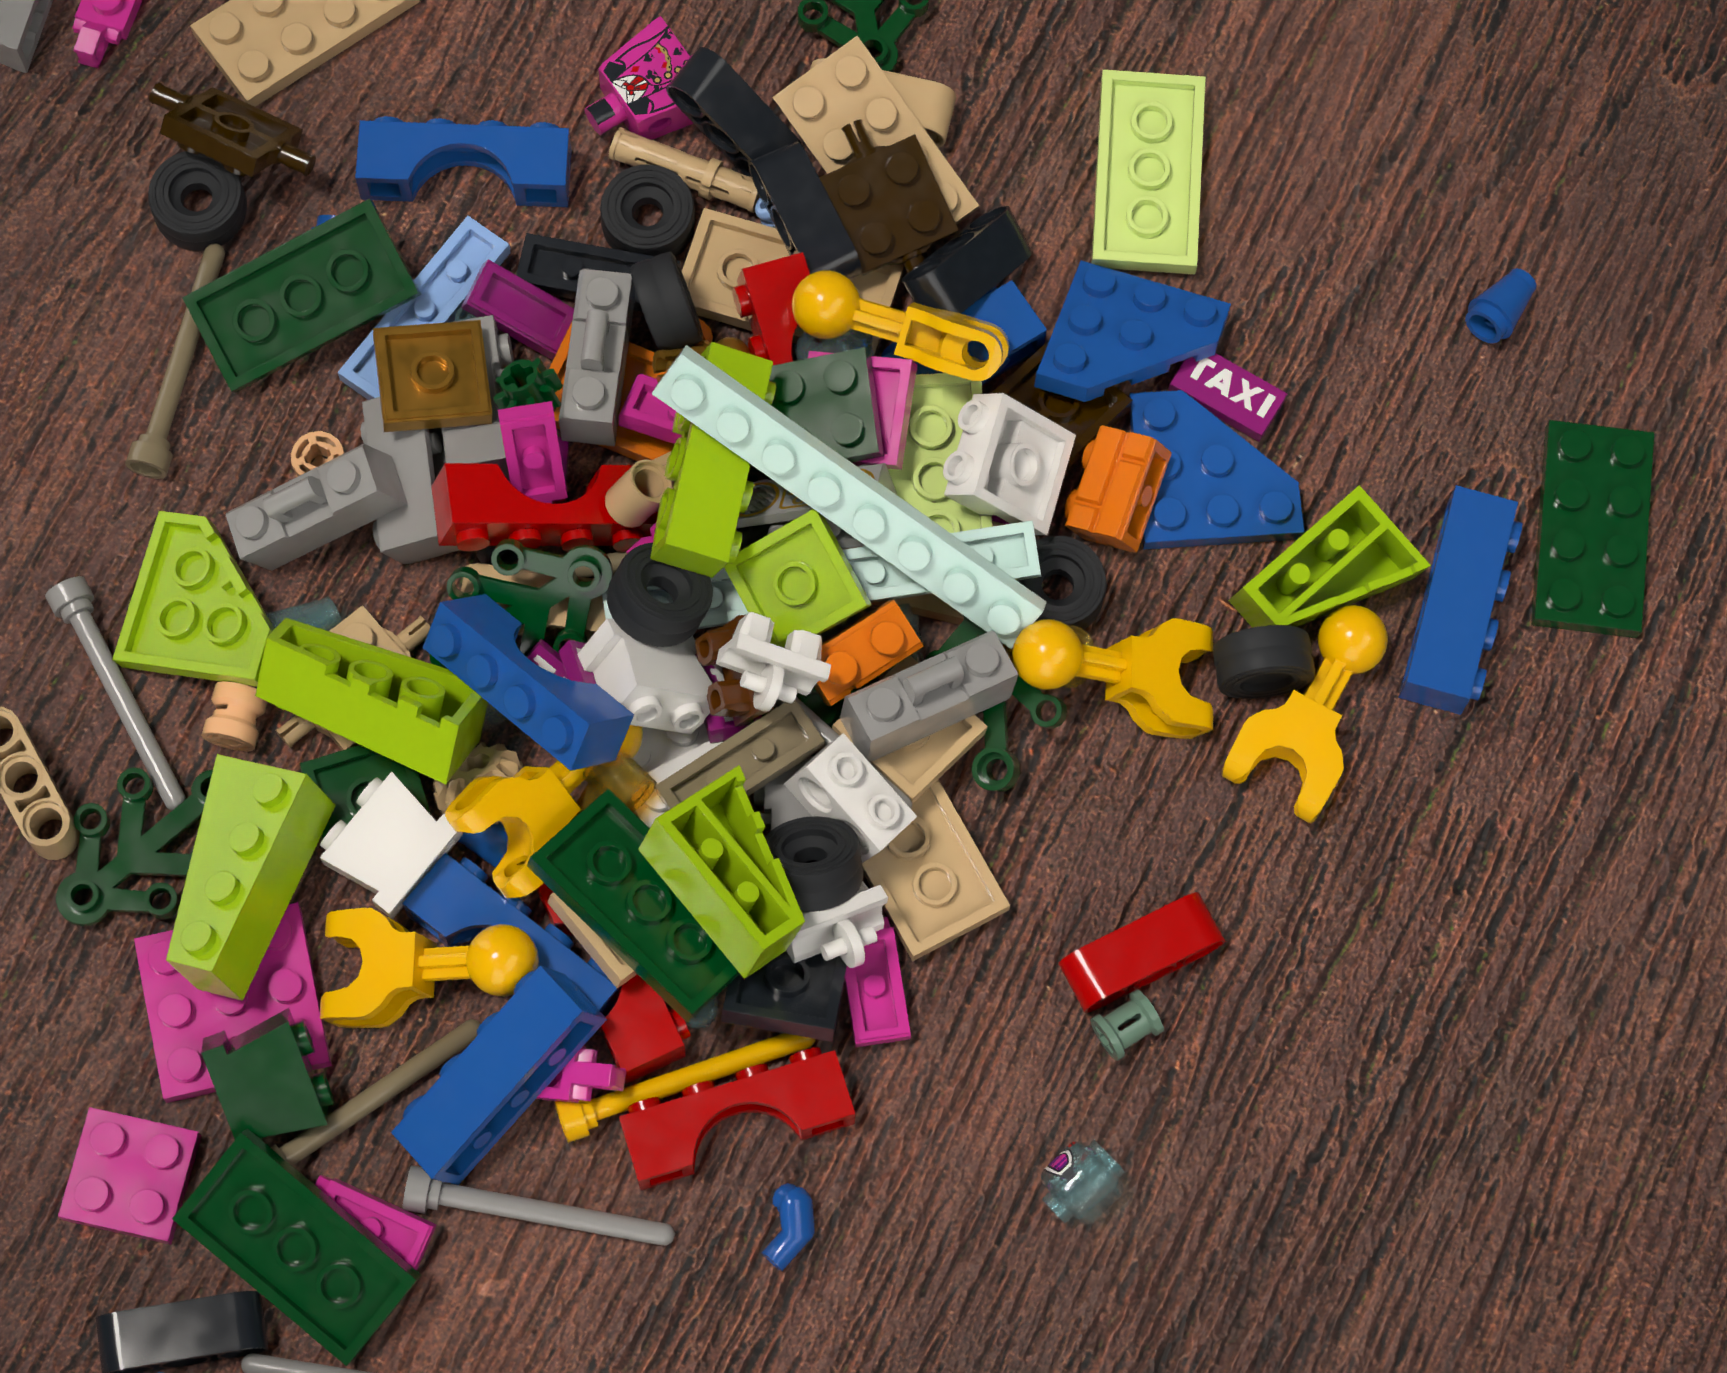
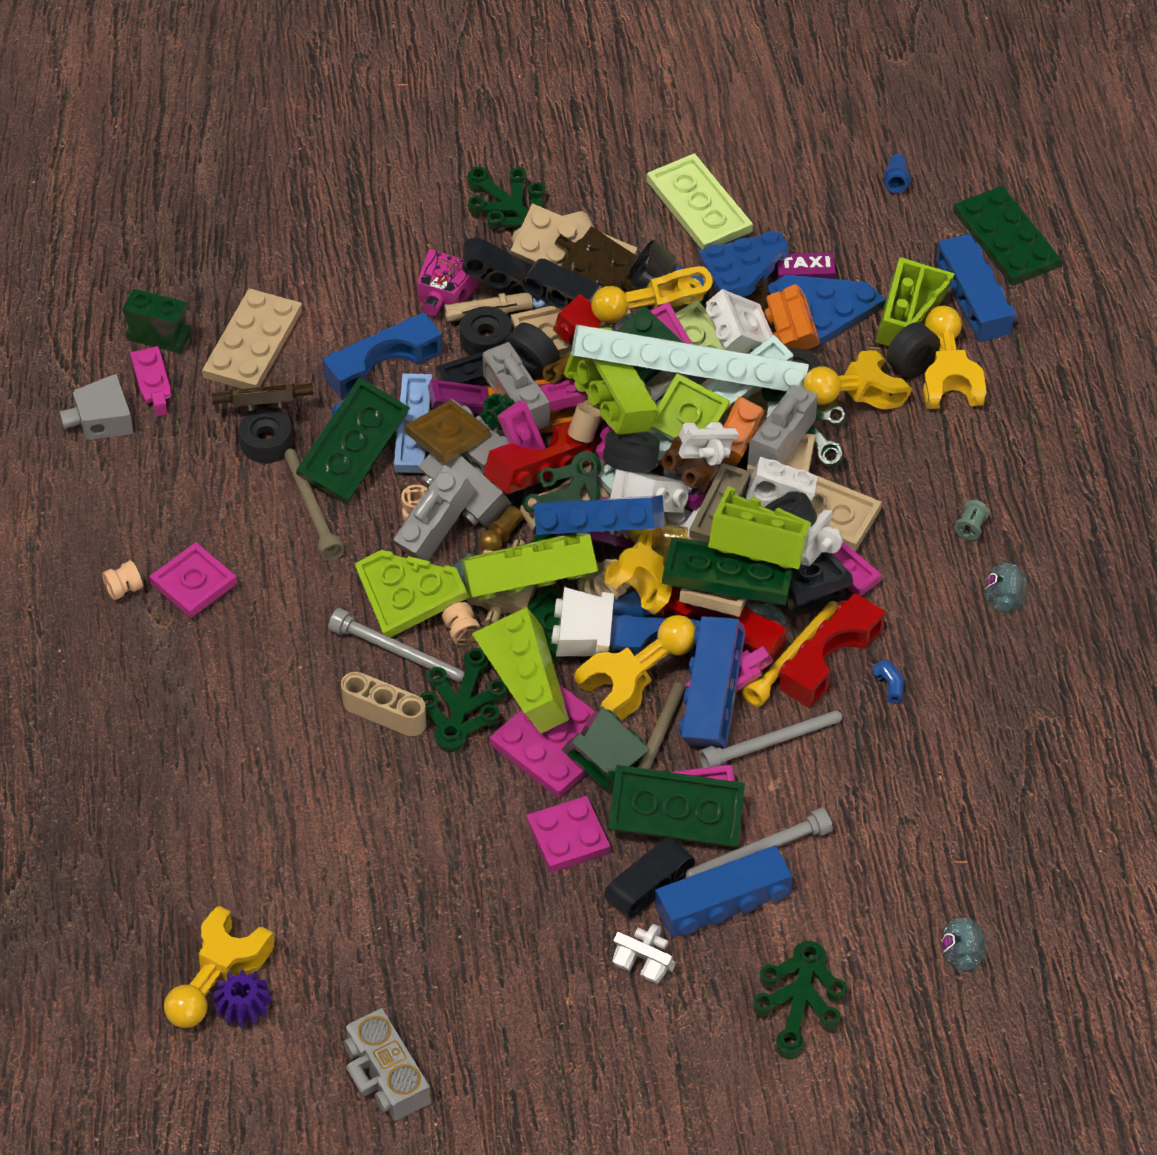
camera: 30 degrees left, 20 degrees down
red beam [1058,892,1226,1013] -> none
none -> pearl gold pin [479,506,523,551]

